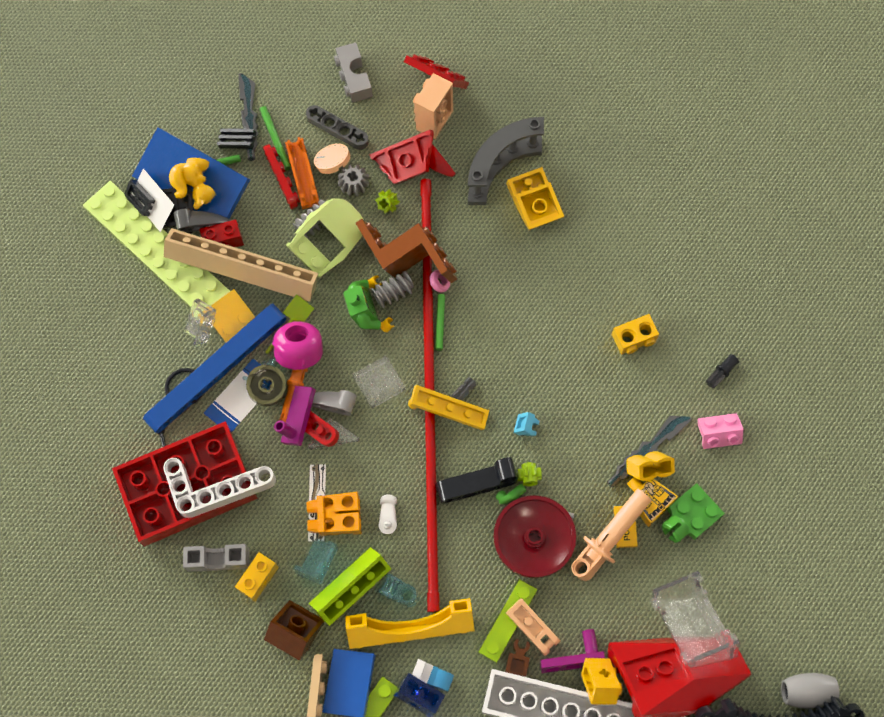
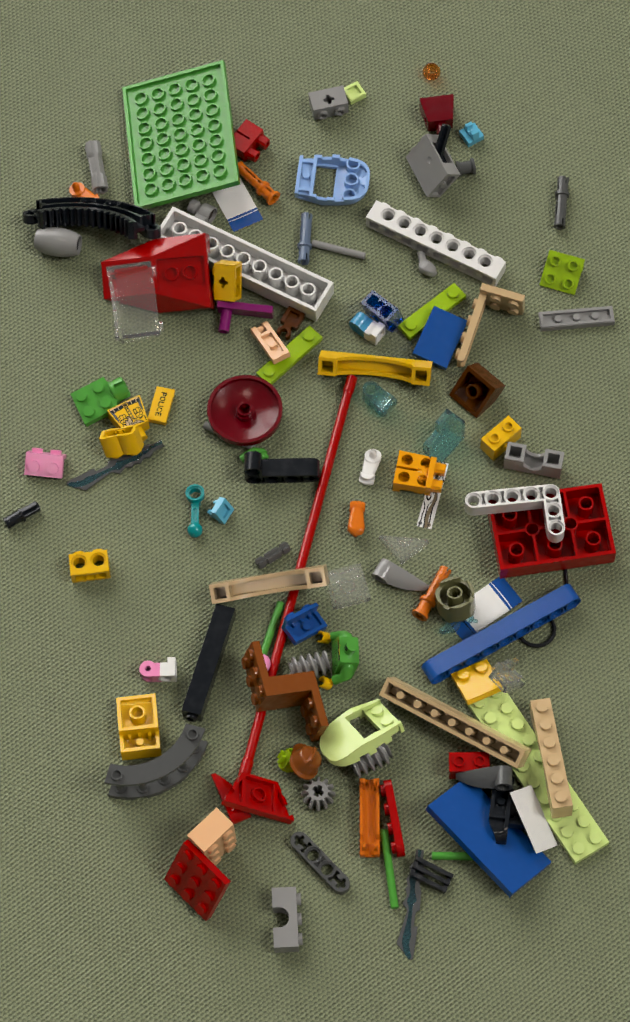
camera: 165 degrees left, 5 degrees down
black tile [124,180,156,216] -> none
yellow animal [169,158,216,210] -> none
lime piece [265,294,314,354] -> none
dark pink piece [272,321,323,370] -> none
magenta piece [274,386,316,446] -> none
red plate [305,411,339,447] -> none
lime brick [309,547,391,626] -> none
light nougat tile [314,144,350,174] -> none
yellow piece [408,385,489,430] -> none
lime gear [517,462,542,487] -> none
light nougat piece [572,489,652,581] -> none
none -> leg [139,657,177,682]
none -> black brick [182,604,236,722]
none -> teal piece [185,484,205,538]
none -> tan arch [209,564,329,604]
none -> blue bracket [281,602,328,646]
none -> dark orange piece [289,743,322,780]
none -> orange piece [347,501,365,537]
none -> tan arch [530,698,573,819]

